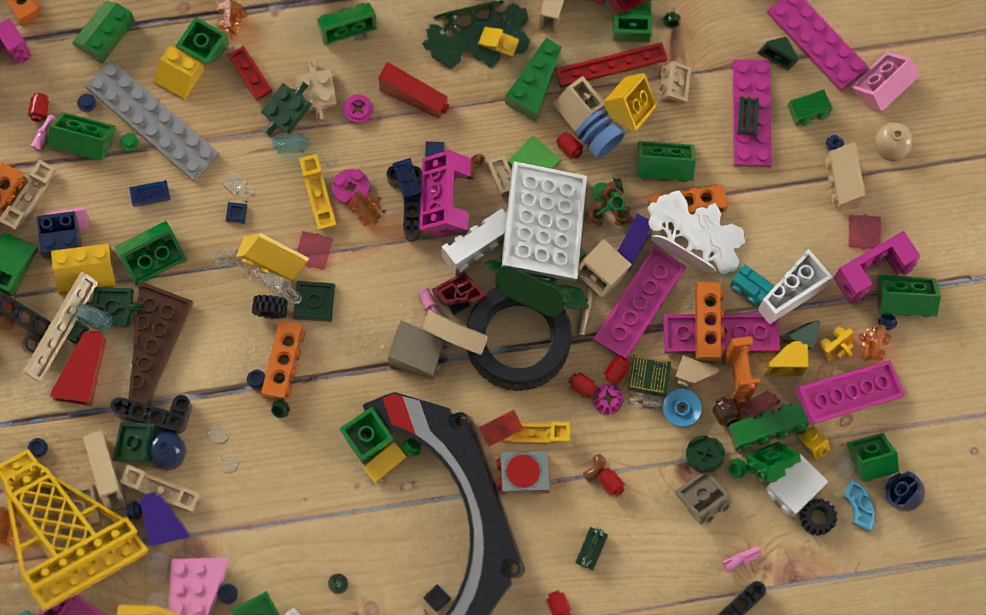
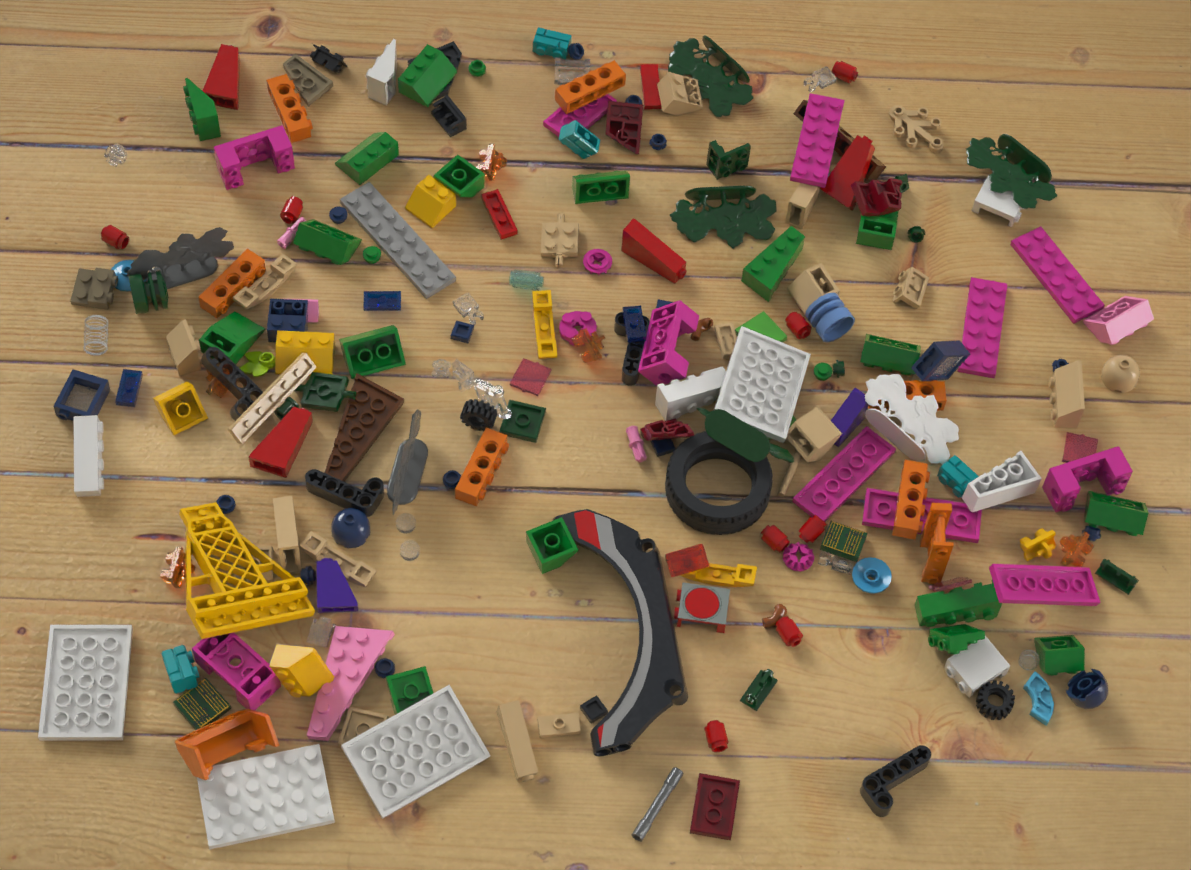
camera: 10 degrees right, 15 degrees down
clear light blue head [76,304,113,332] -> none
dark green plate [113,423,156,463] -> none
yellow slope [236,233,309,283] -> none
dark green plate [261,81,312,137] -> none
dark green plate [271,399,290,418] -> none
clear green tile [328,574,348,594] -> none
yellow slope [363,442,408,483] -> none
dark tan slope [388,320,447,380] -> none
green plate [402,438,421,457] -> none
tan slope [422,310,488,355] -> none
yellow slope [478,27,519,58] -> none
red plate [555,42,667,88] -> none
dark orange plant [585,182,633,227] -> none
yellow slope [604,73,657,132] -> none
tan slope [674,355,719,388] -> none
dark tan plate [675,472,732,525] -> none
dark green tile [686,435,725,473] -> none
reddish brown head [712,397,741,427] -> none
bright pink axle [722,546,762,572] -> none
green plate [728,458,747,478] -> none
dark green tile [737,97,759,135] -> none
dark green slope [757,37,799,70] -> none
yellow slope [764,341,808,376] -> none
dark green slope [780,320,820,349] -> none
green brick [787,89,832,126] -> none
yellow bracket [798,426,831,461] -> none
none -> lime plate [240,351,275,377]
none -> dark grey plant [387,409,428,515]
none -> dark blue window [911,340,970,381]
none -> dark green hinge [1095,559,1139,595]

